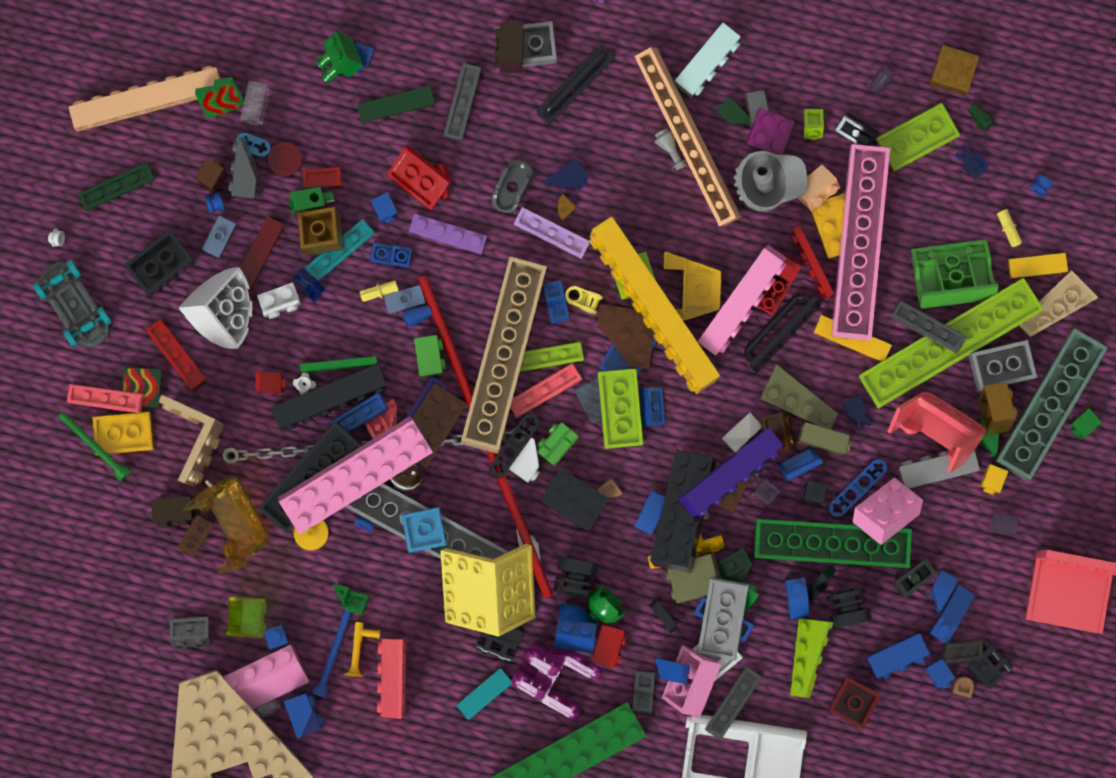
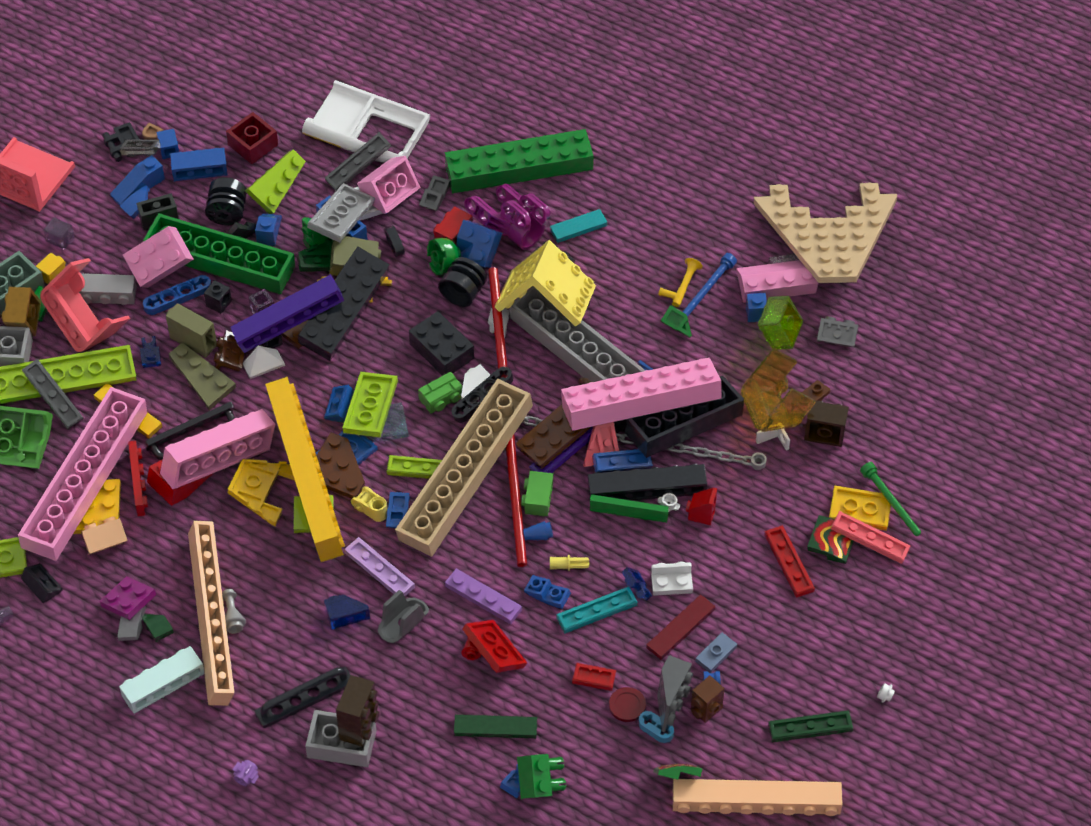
camera: 165 degrees left, 30 degrees down
dark grey piece [32,259,112,347] -> none
black brick [124,230,196,298] -> none
tan bracket [159,395,225,487] -> none
white brick [178,267,252,349] -> none
clear brick [240,81,270,126] -> none
blue slope [284,692,324,738] -> none
green torso [288,187,334,217] -> none
pearl gold brick [298,207,344,256] -> none
blue brick [370,192,399,224] -> none
coral slope [377,639,406,719] -> none
sand blue plate [384,285,426,314] -> none
dark azure tile [401,507,447,553] -> none
dark grey plate [443,63,481,142] -> none
coral tile [510,363,582,419] -> none
pearl gold tile [557,194,576,221] -> none
medium nougat tile [596,478,623,498] -> none
blue slope [634,490,665,535] -> none
blue slope [656,658,690,685] -> none
light grey piece [734,151,808,212] -> none
blue tile [778,448,823,482] -> none
lime bracket [804,109,824,140] -> none

